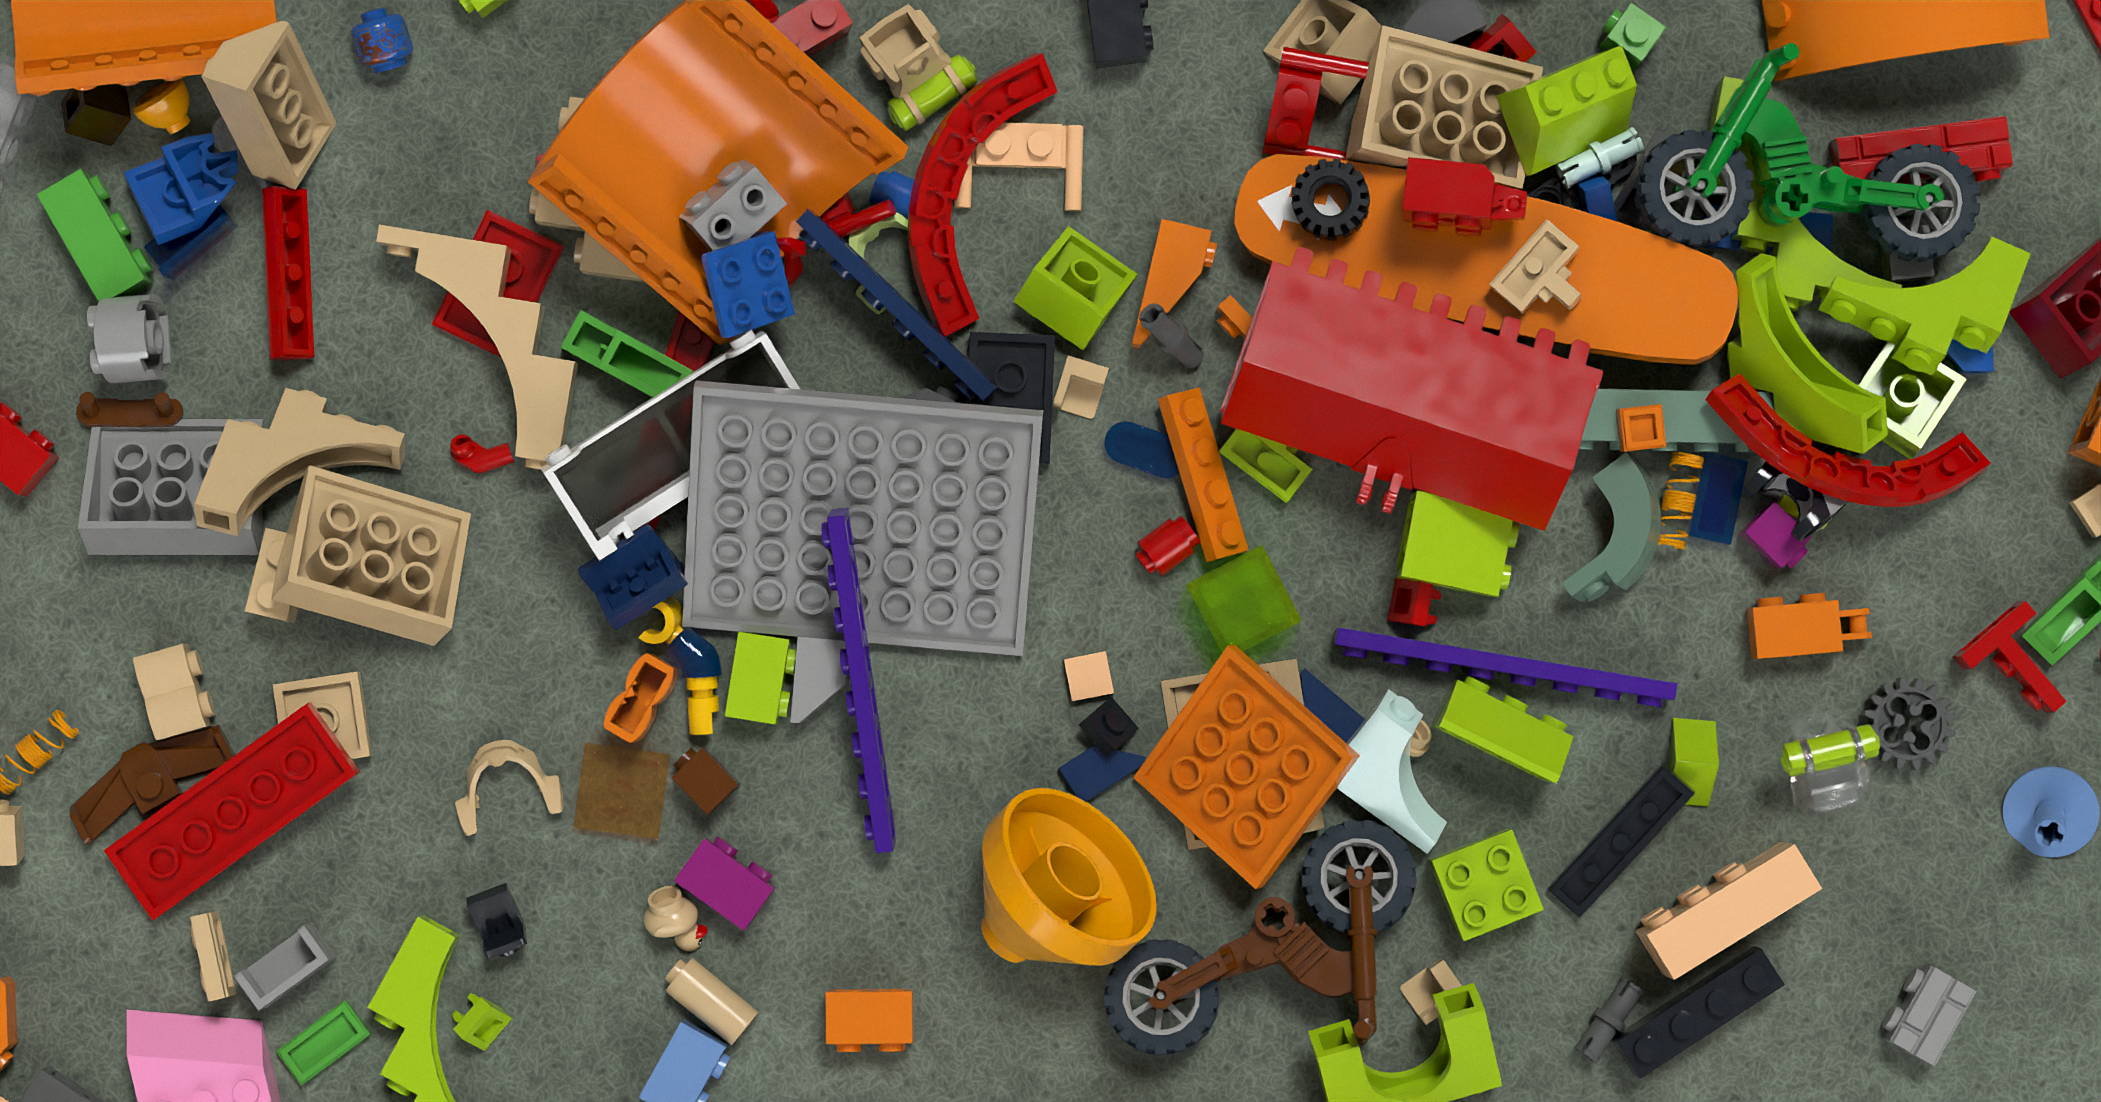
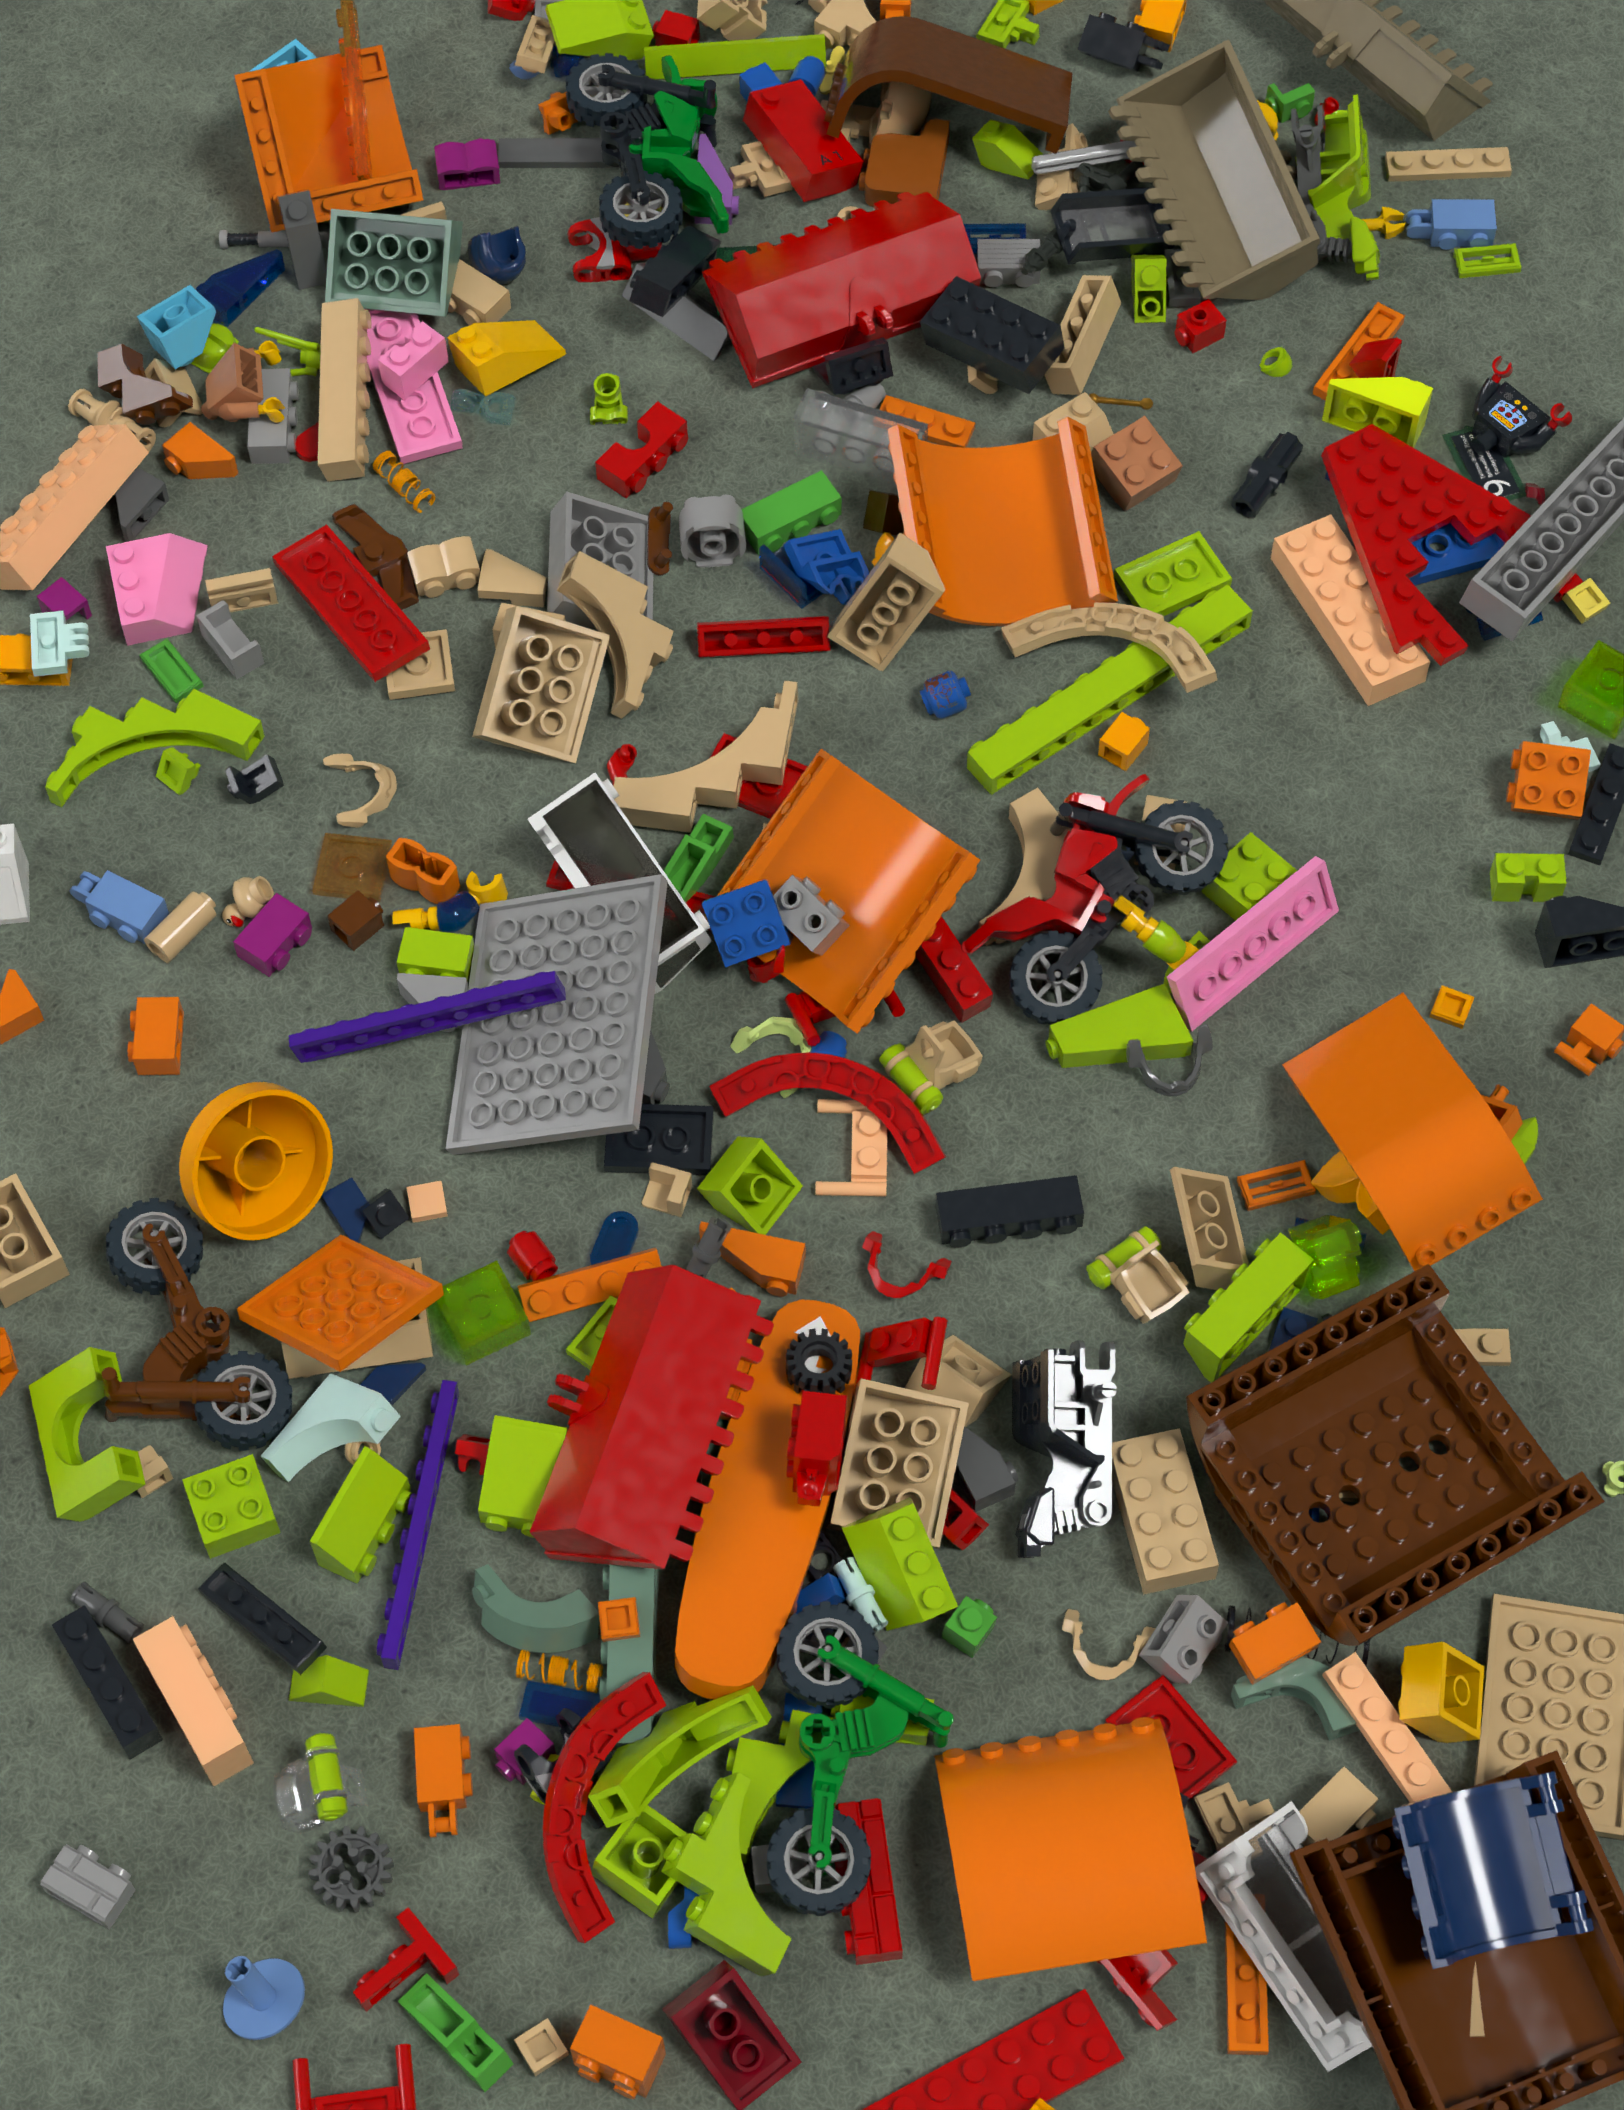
camera: 90 degrees right, 25 degrees down
dark blue bracket [577,524,688,630] -> none
dark blue plate [796,209,998,401] -> none
tan hinge [1489,219,1582,314] -> none
none -> tan slope [477,549,548,607]
none -> red helmet [862,1231,952,1298]

